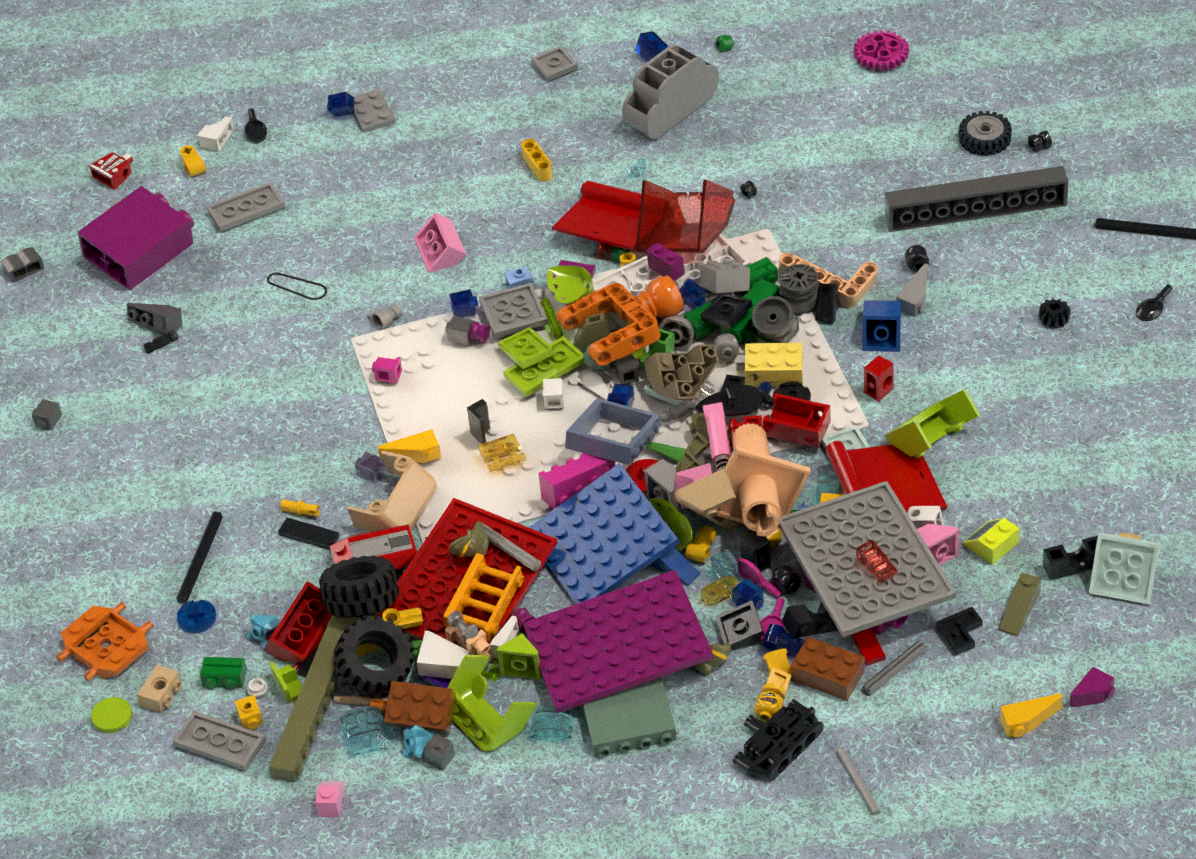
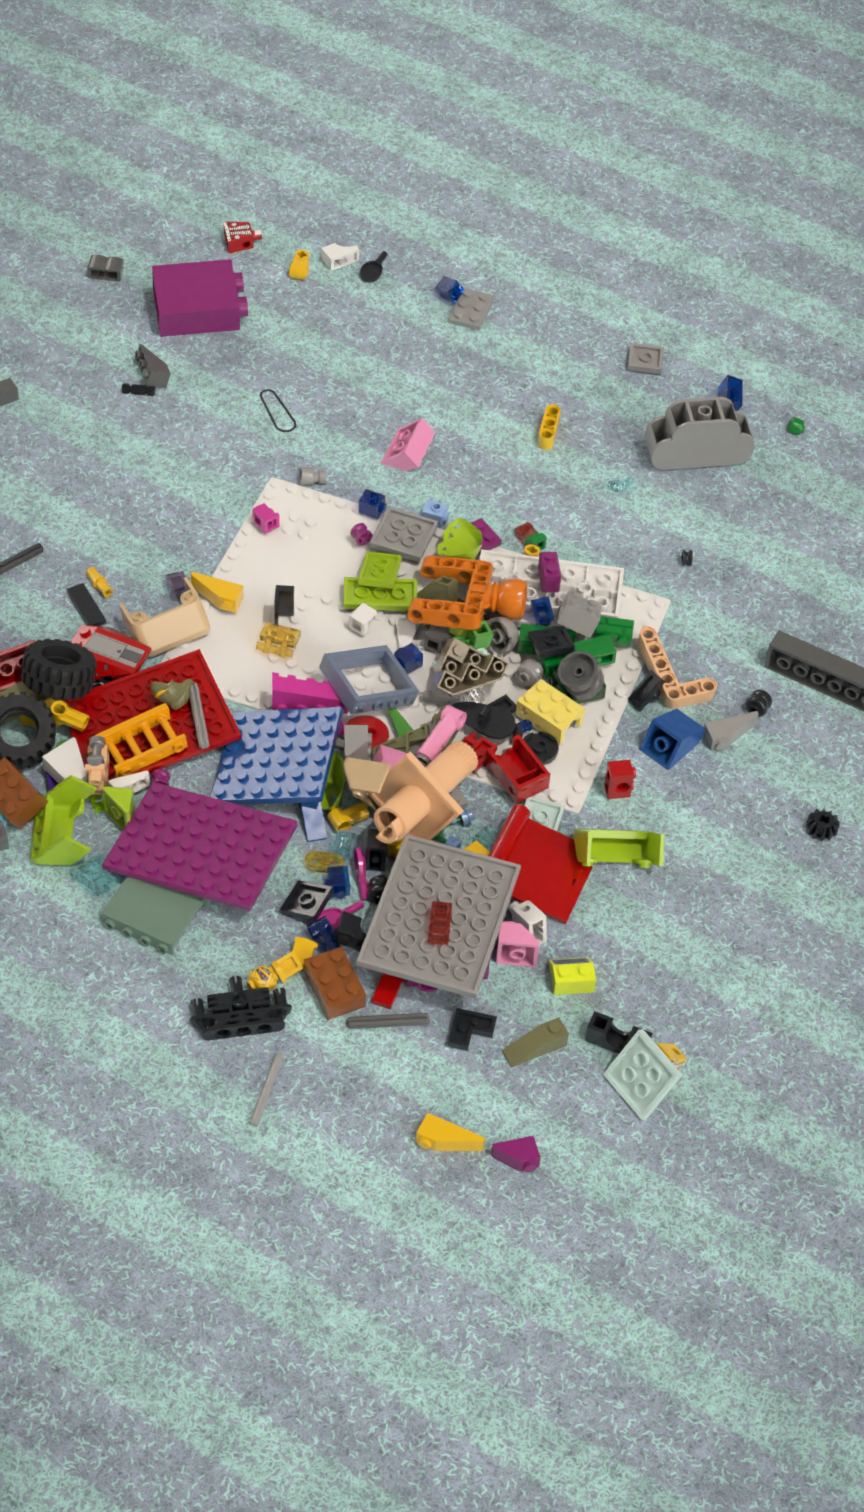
camera: 30 degrees right, 5 degrees up
light grey plate [206,182,286,232] -> none
flat silver brick [445,315,474,346] -> none
clear neon green axle [540,298,564,340] -> none
red door [552,180,668,250] -> none
clear red windscreen [636,180,735,253] -> none
olive hair [693,642,731,675] -> none
dark grey wheel [779,264,818,314] -> none

